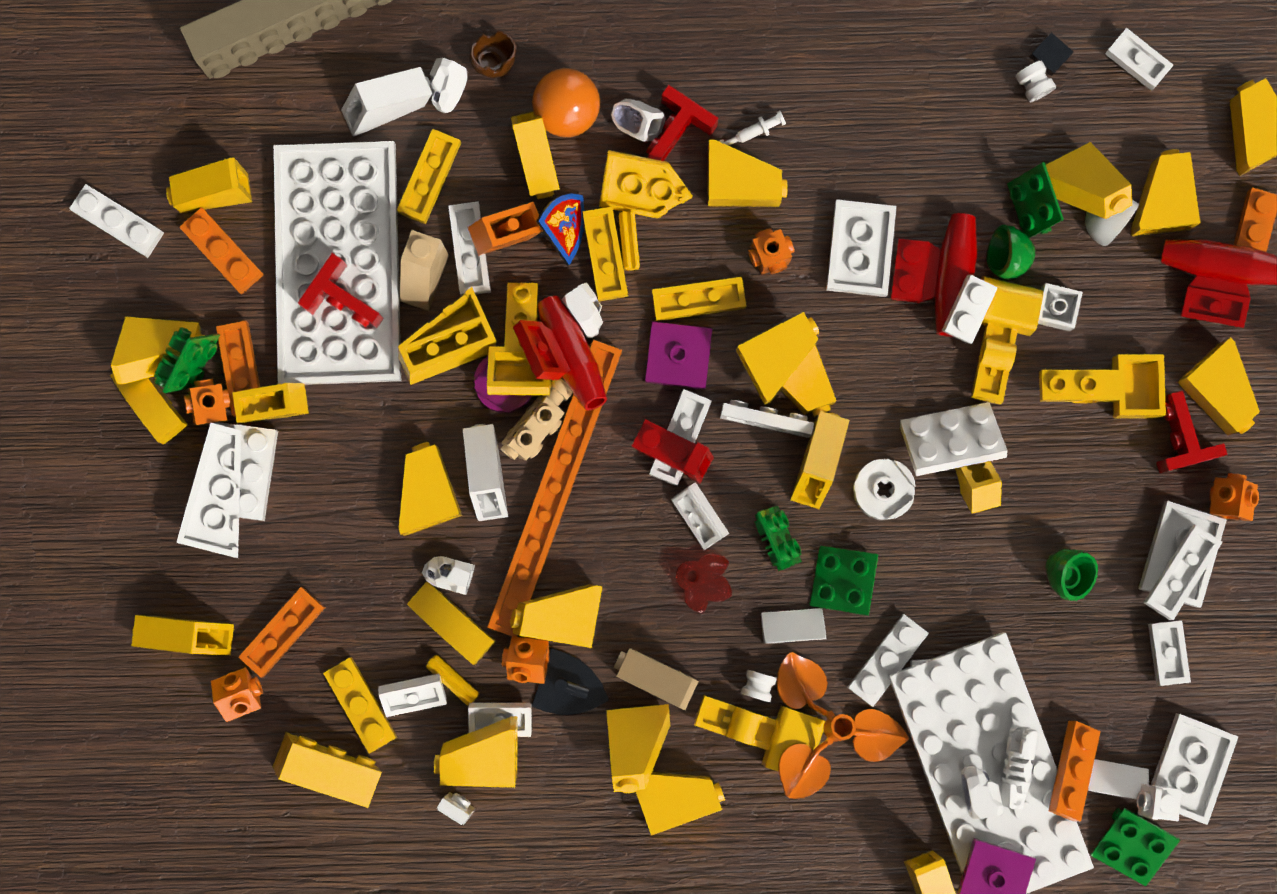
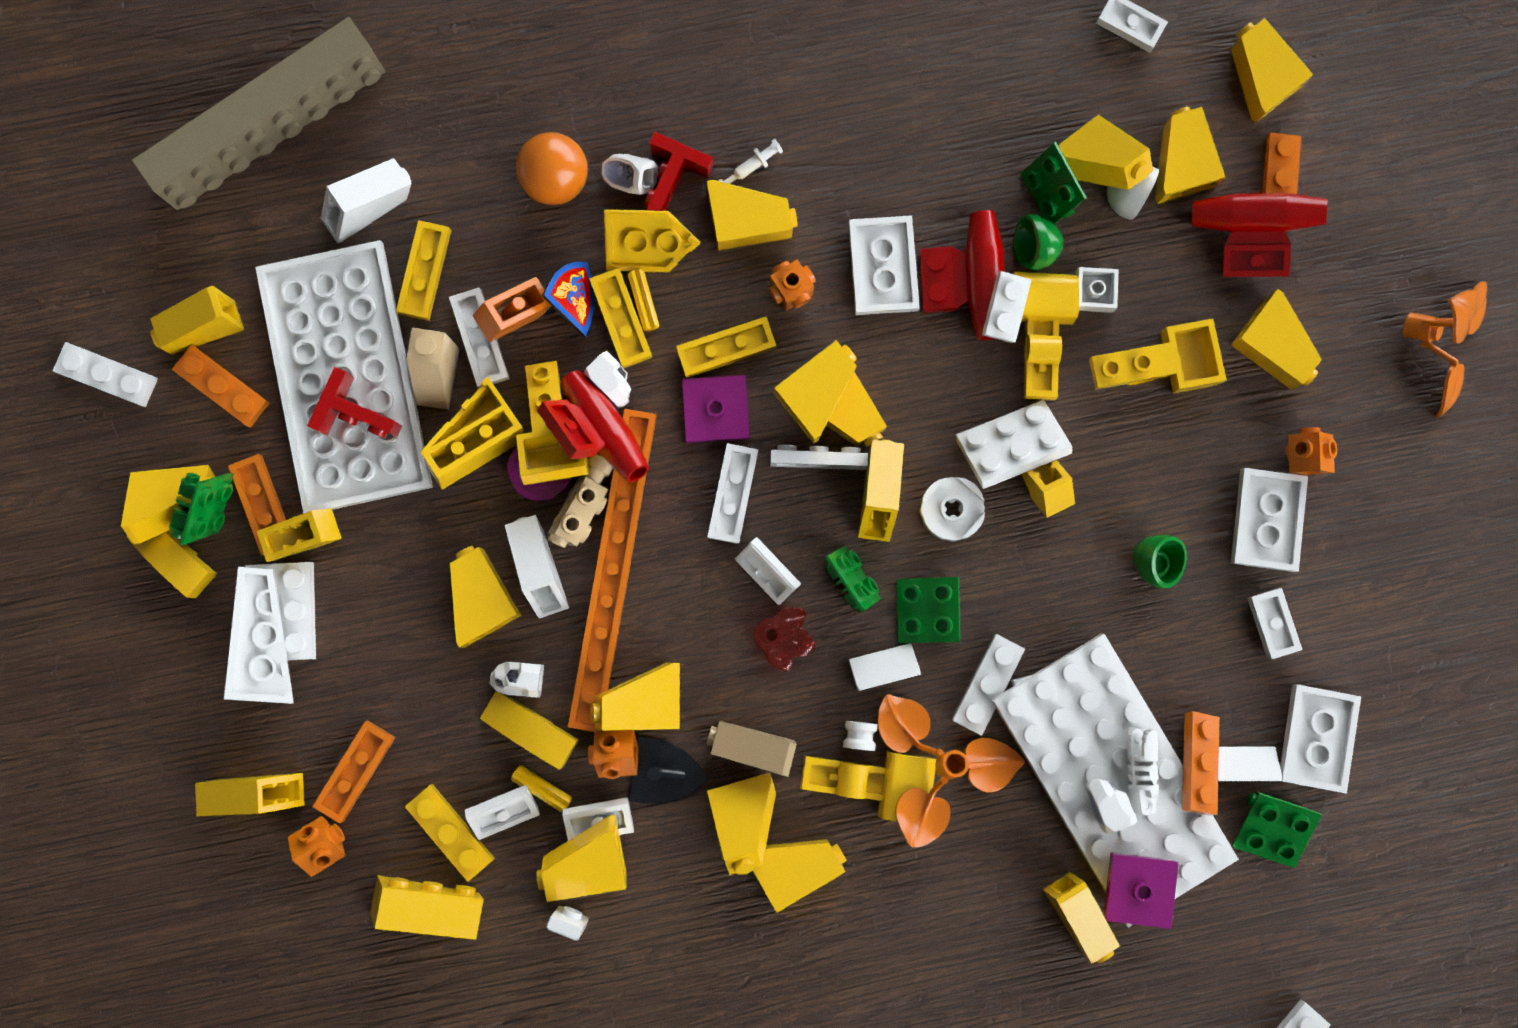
camera: 15 degrees left, 0 degrees up
orange brick [184,379,230,425] -> none
white rock [430,58,468,113] -> none
reddish brown hair [469,30,516,78] -> none
yellow slope [510,112,560,199] -> none
red bracket [632,419,714,484] -> none
white wheel [1015,60,1056,102] -> none
black tile [1030,32,1074,76] -> none
white bracket [1137,784,1182,821] -> none
white plate [1143,525,1222,620] -> none
red bracket [1156,391,1228,473] -> none

